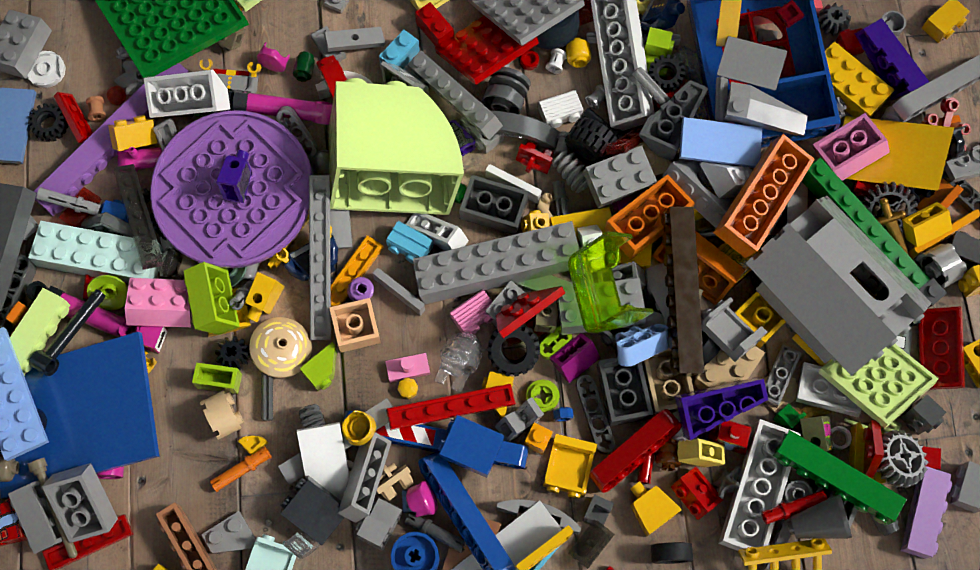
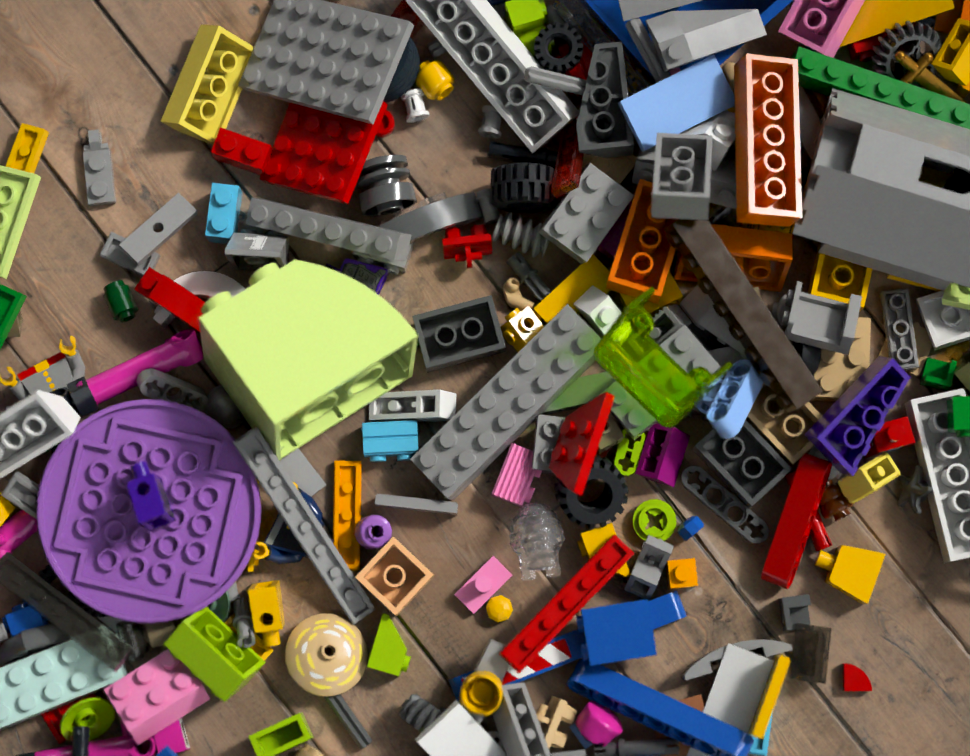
camera: 30 degrees left, 10 degrees up
black gear [215,336,251,371] -> none
dark pink hair [257,42,290,72] -> none
white tile [485,164,542,204] -> none
white brick [538,90,583,128] -> none
yellow panel [543,434,597,499] -> none
black tyre [651,542,693,564] -> none
red bracket [671,466,724,520] -> none
none -> light grey brick [651,133,713,220]

